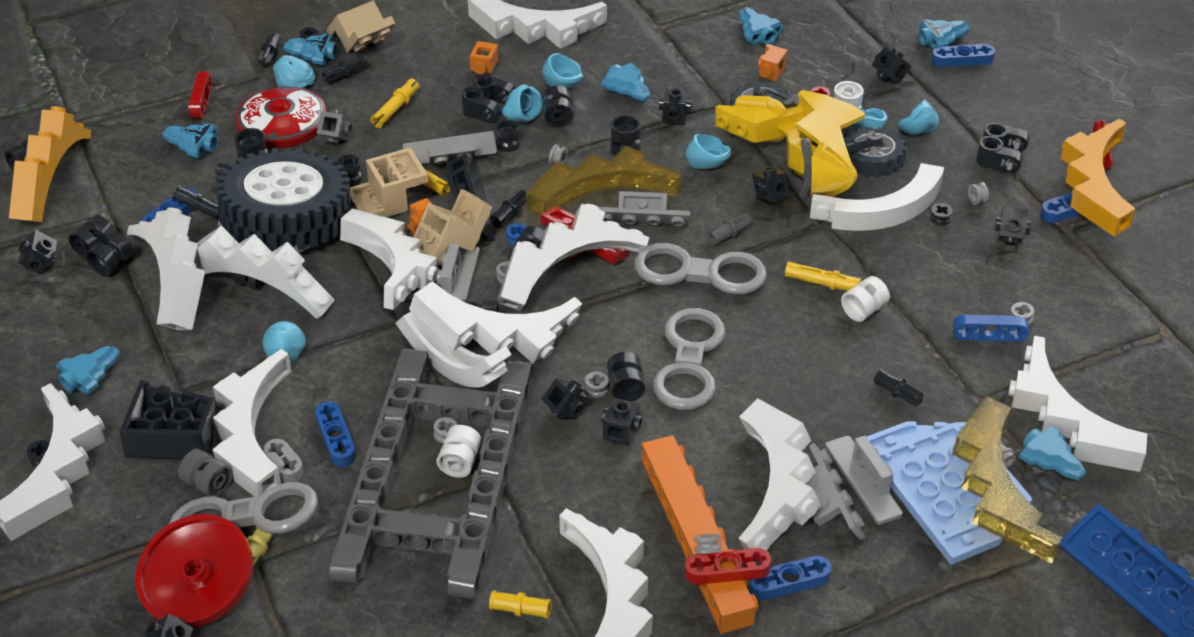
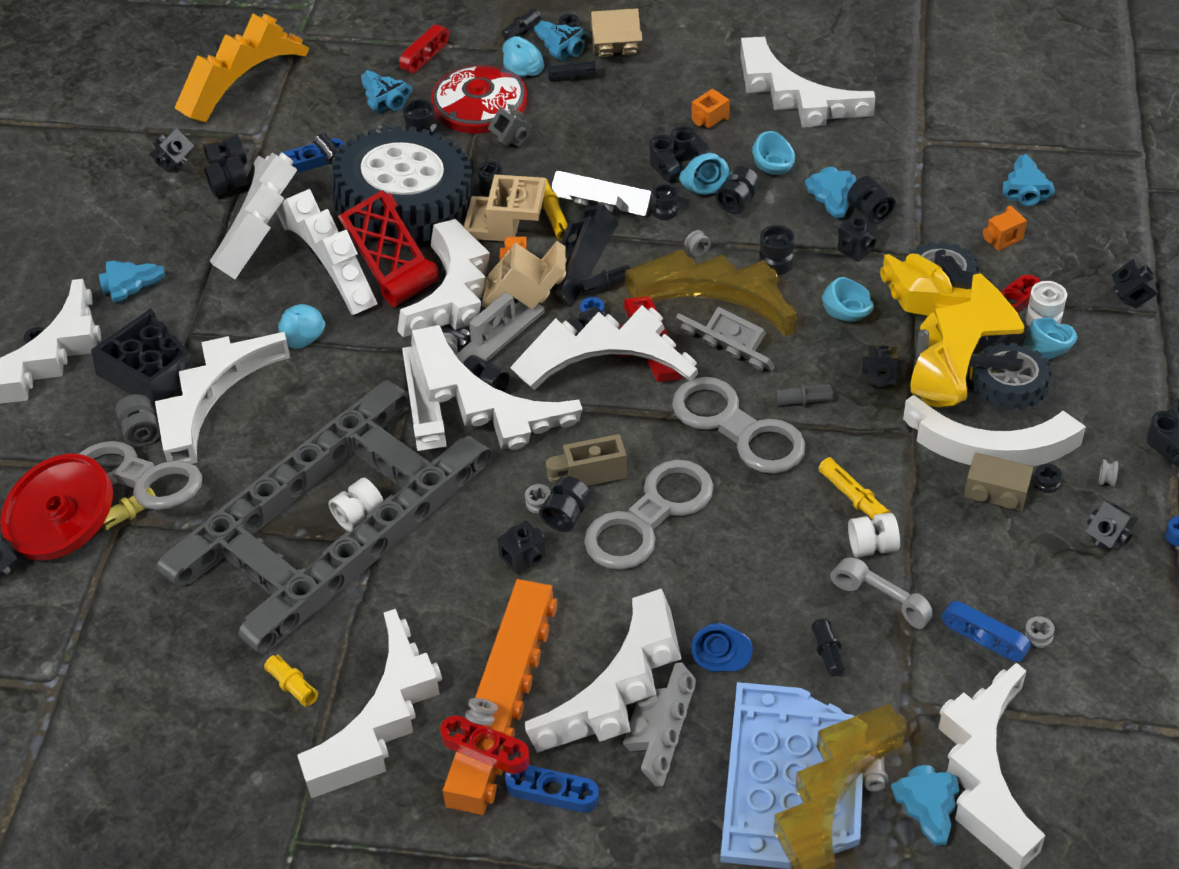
camera: 35 degrees right, 5 degrees up
light grey beam [263,439,304,483] -> none
blue beam [315,402,356,467] -> none
yellow pin [370,79,420,128] -> none
light grey bush [434,417,458,443] -> none
black brick [541,378,591,420] -> none
light grey bracket [825,436,902,525] -> none
medium azure hair [897,99,939,136] -> none
none -> red piece [338,190,439,307]
none -> dark tan brick [546,434,627,486]
none -> blue hat [692,623,753,672]
none -> light grey piece [830,557,932,629]
none -> black wheel [847,176,896,224]
none -> dark tan brick [964,452,1034,511]

